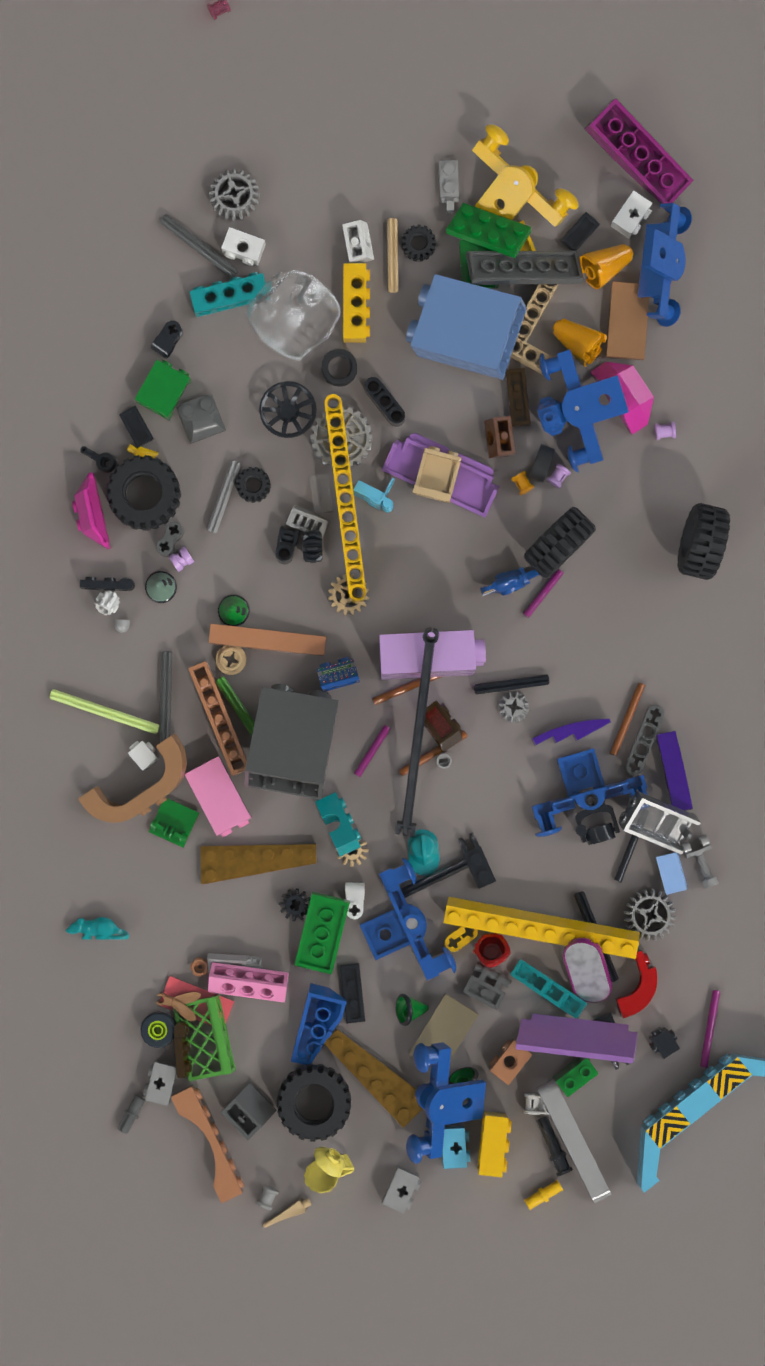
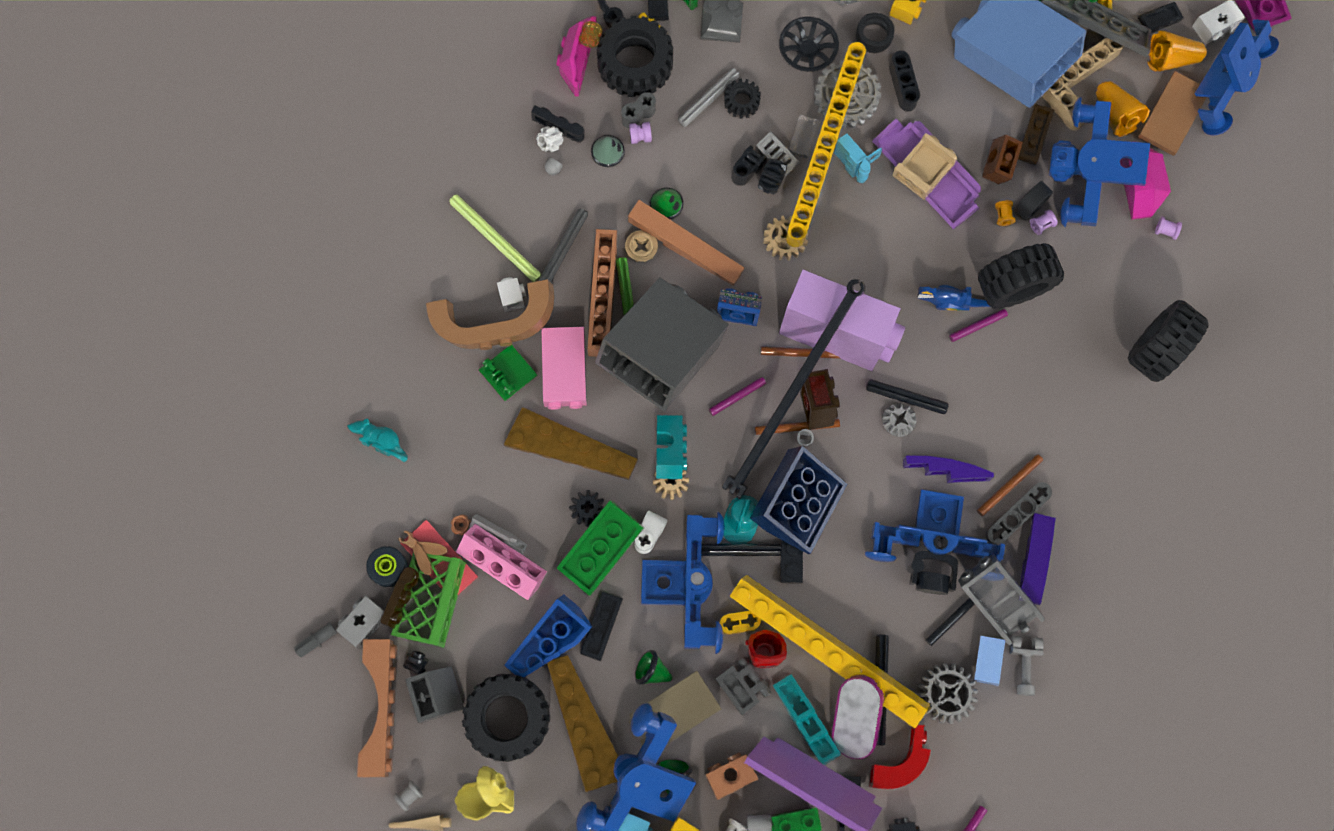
camera: 25 degrees right, 10 degrees down
none -> black plate [403,651,428,675]
none -> clear yellow wheel [579,21,602,48]
none -> dark blue slope [750,446,848,554]

